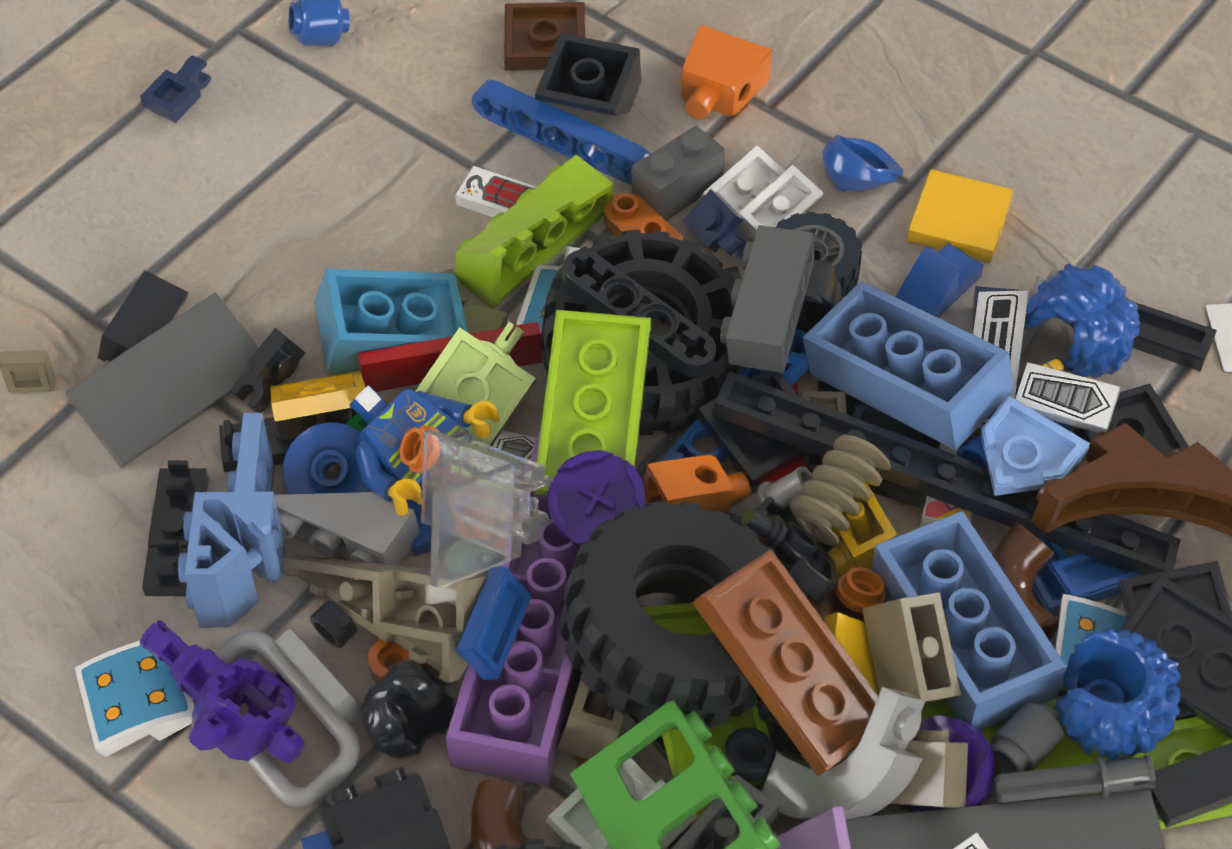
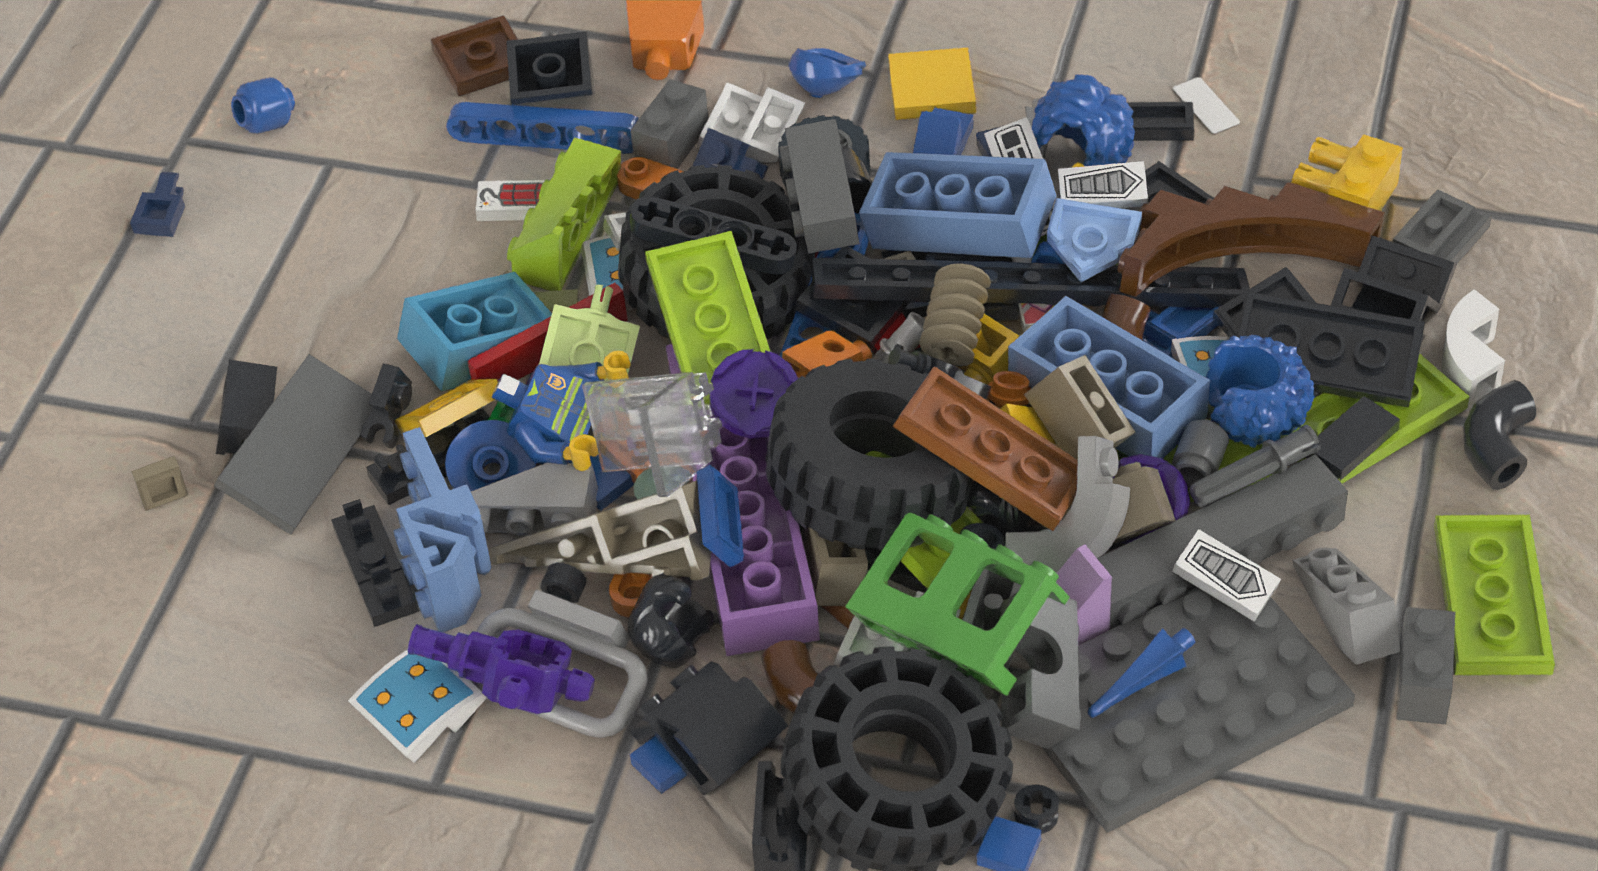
camera: 20 degrees left, 5 degrees down
orange plate [400,425,444,474] -> none

